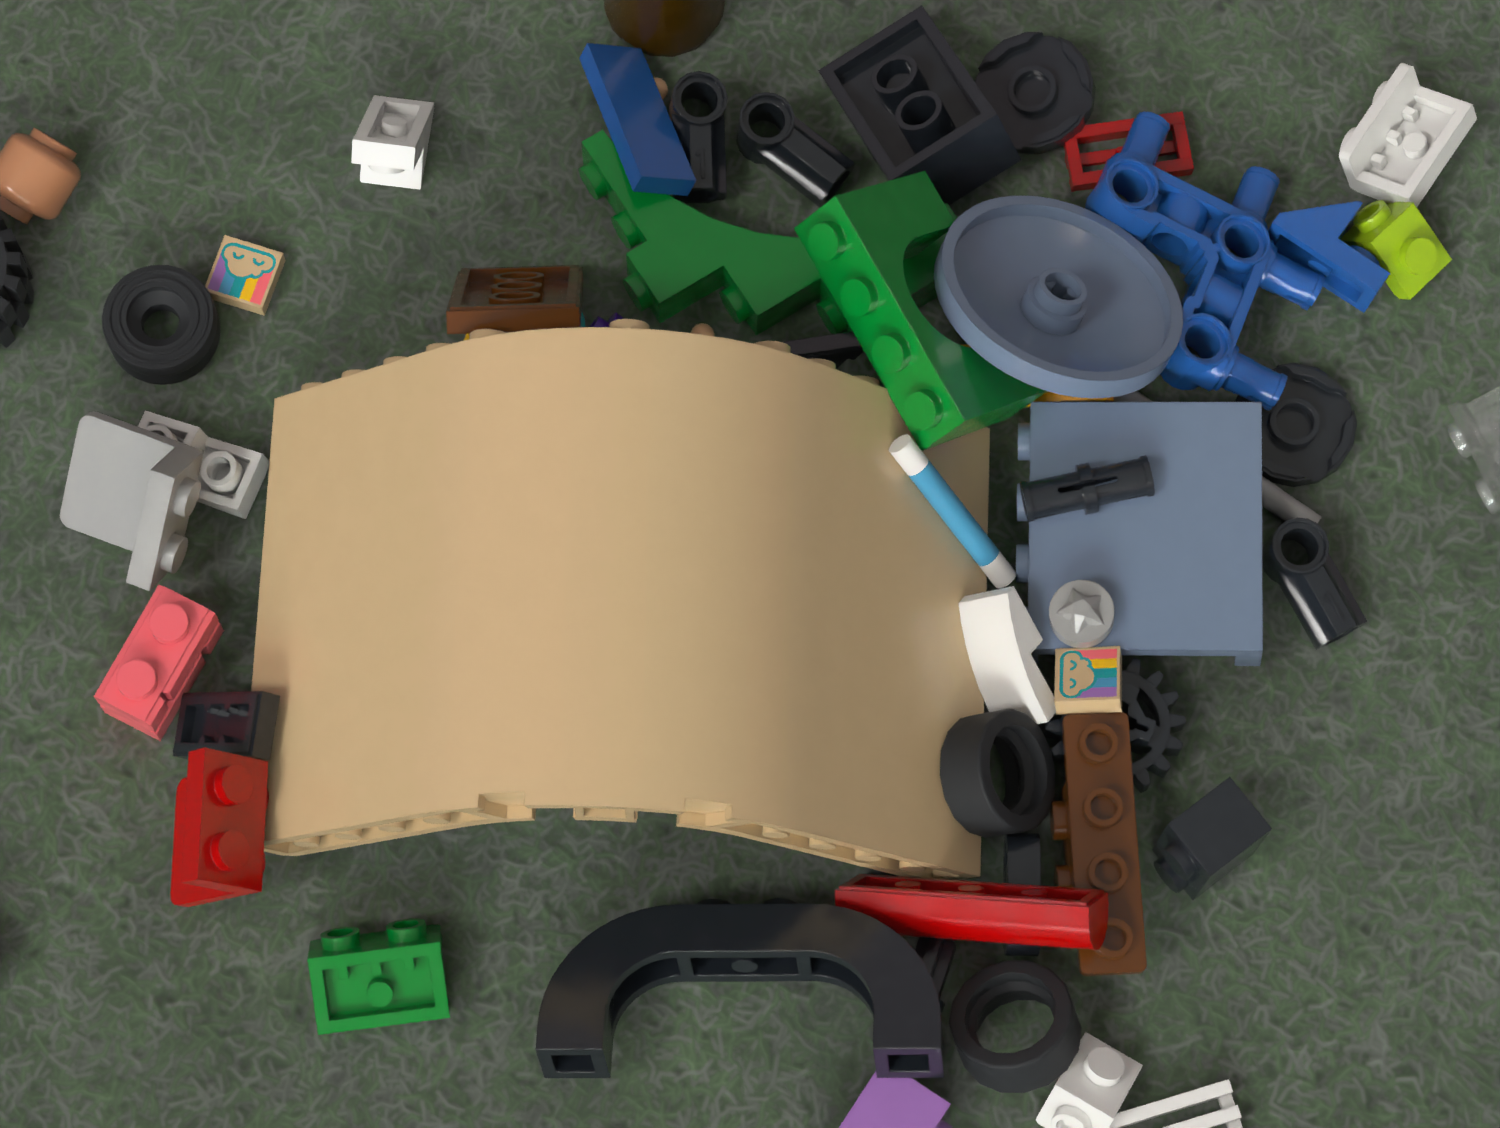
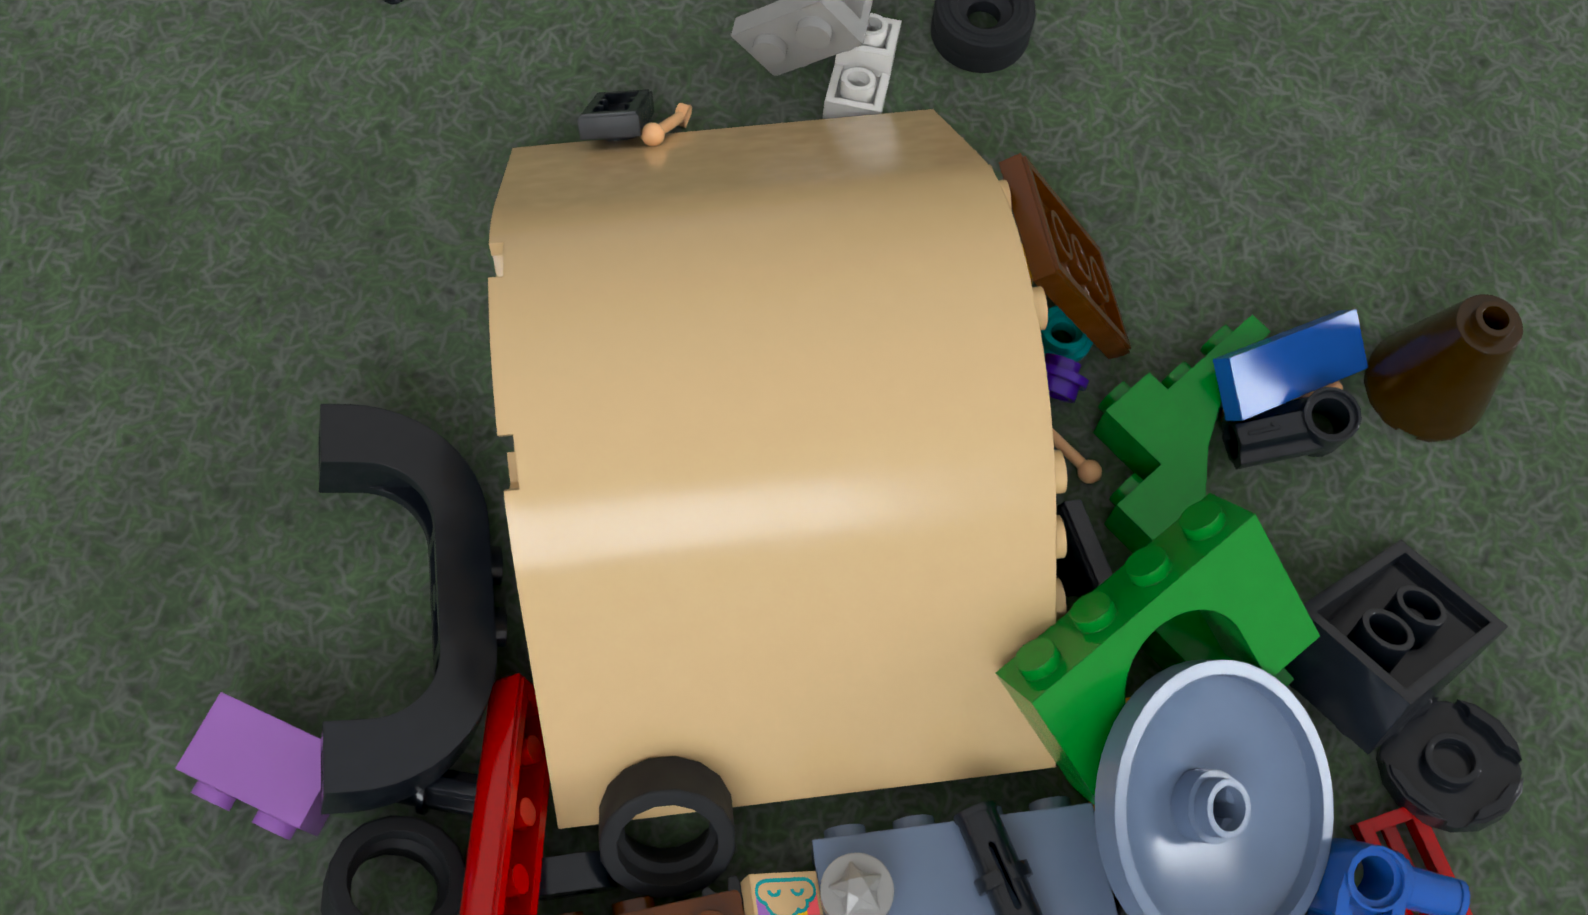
camera: 80 degrees right, 5 degrees down
coral brick [94,585,224,741] -> none
red bracket [170,747,269,907] -> none
tile [205,235,286,316] -> none
green bracket [307,918,450,1035] -> none
white slope [351,95,435,190] -> none
black piece [736,92,855,208] -> none
dark azure bar [889,434,1016,589] -> none
white slope [959,586,1056,724] -> none
none -> light nougat hinge [641,103,692,146]

